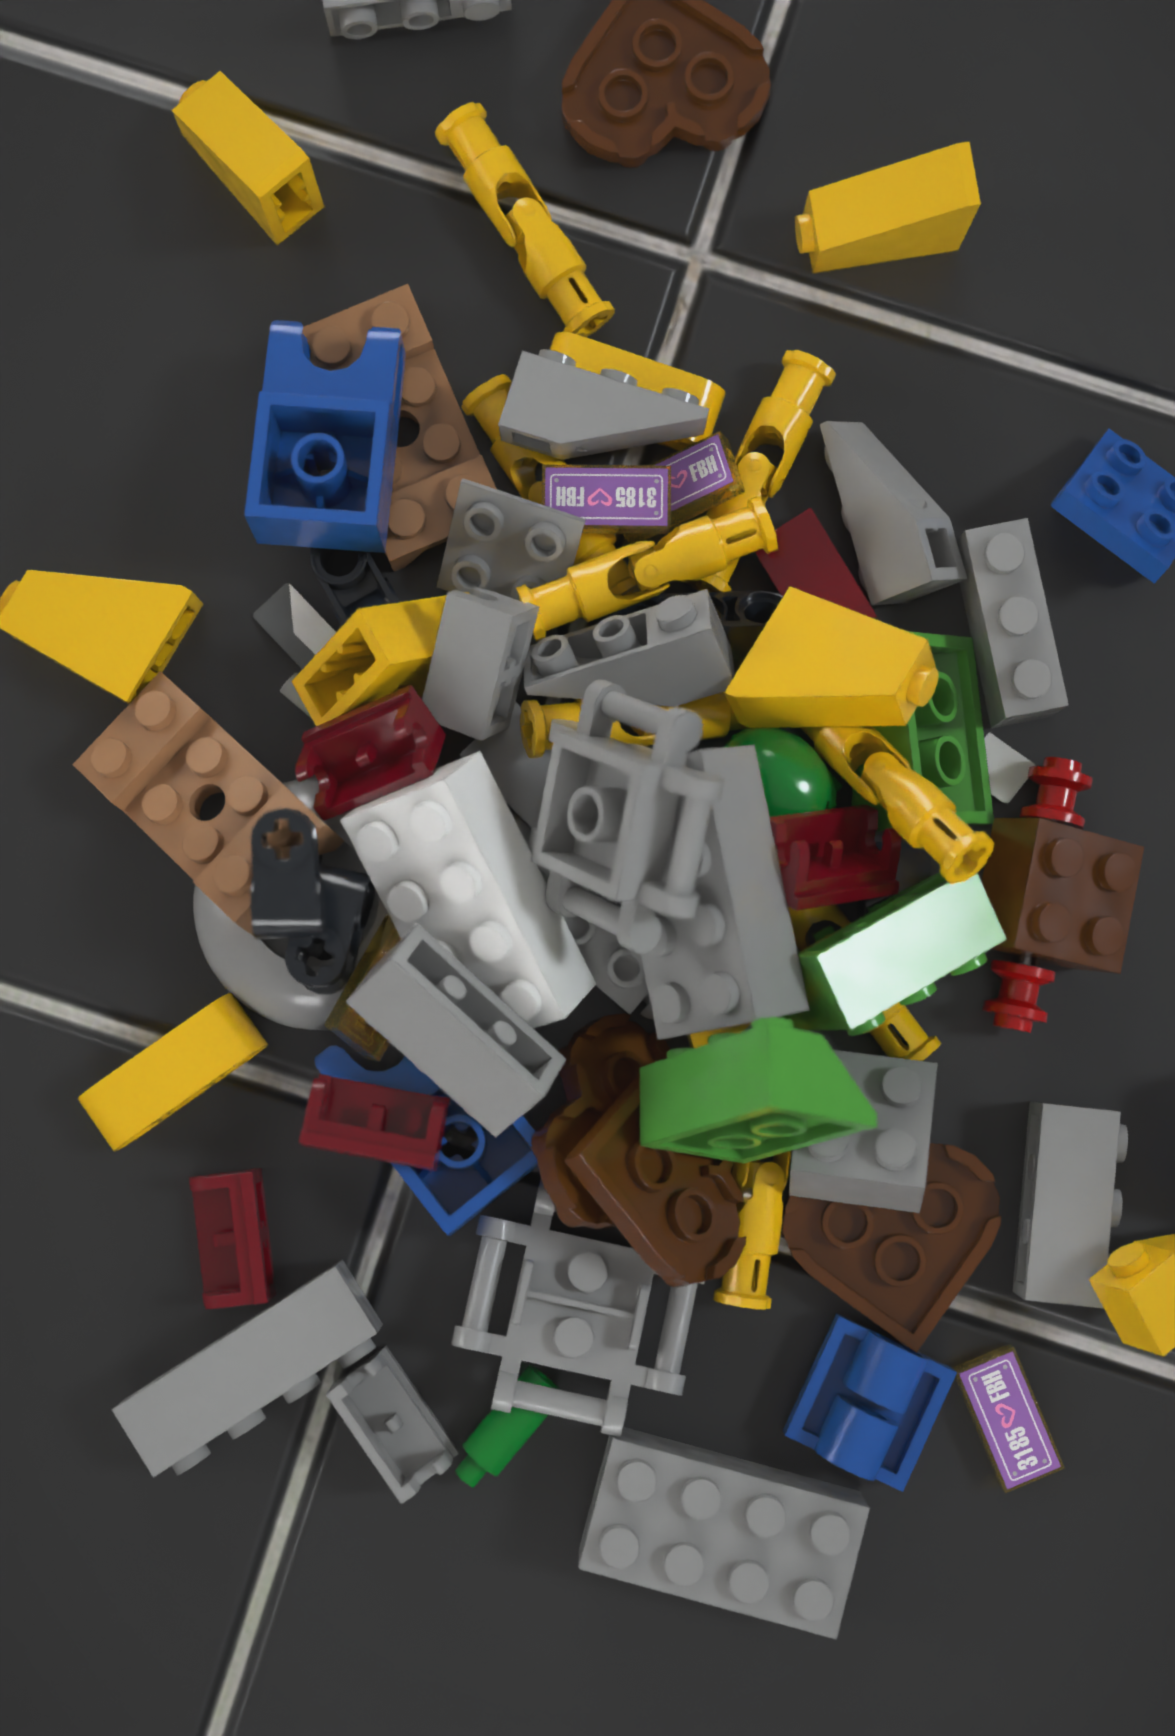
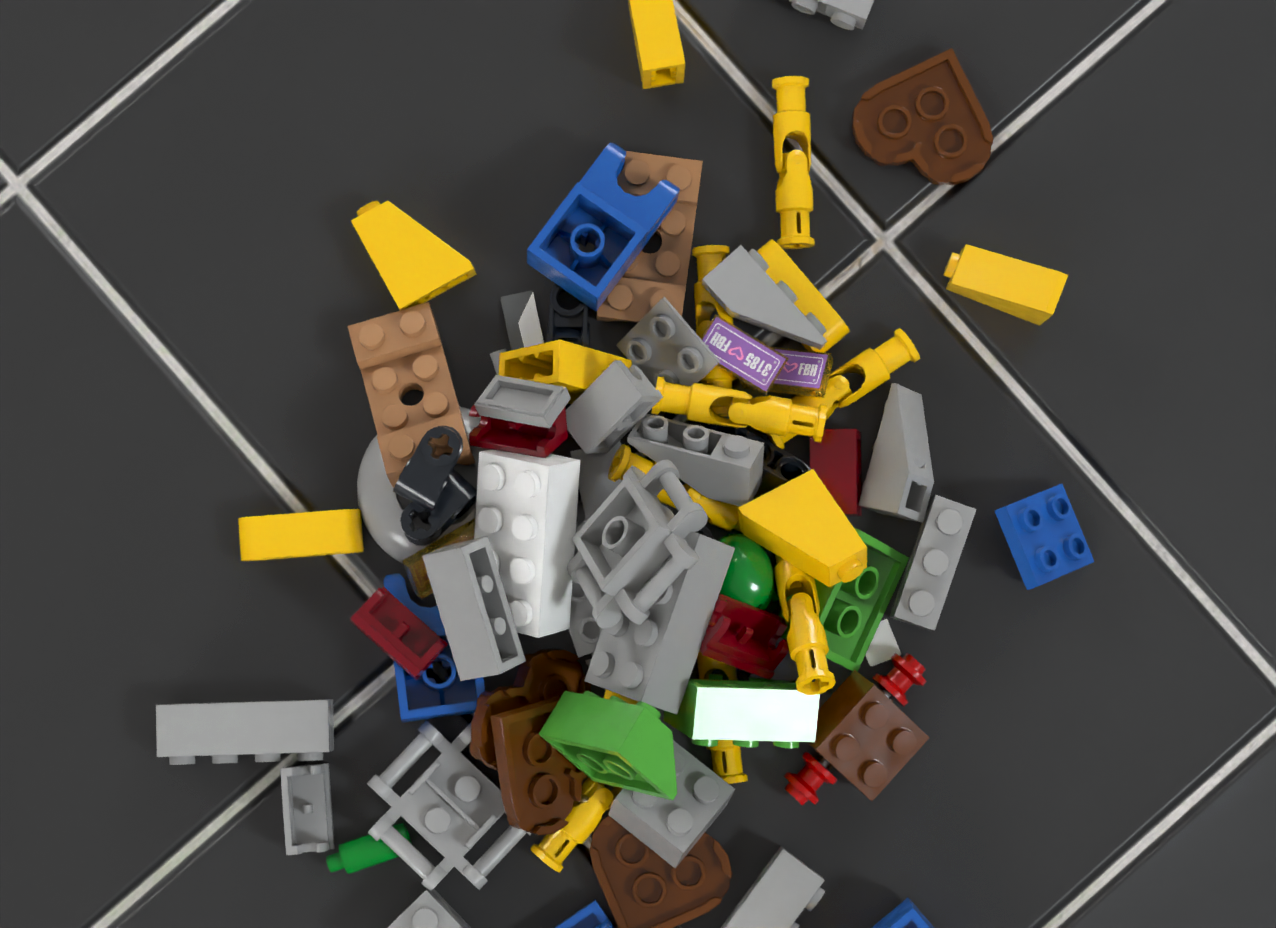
camera: 35 degrees right, 0 degrees up
dark red hinge [189,1167,276,1309] -> none
none -> light grey tile [474,375,571,428]

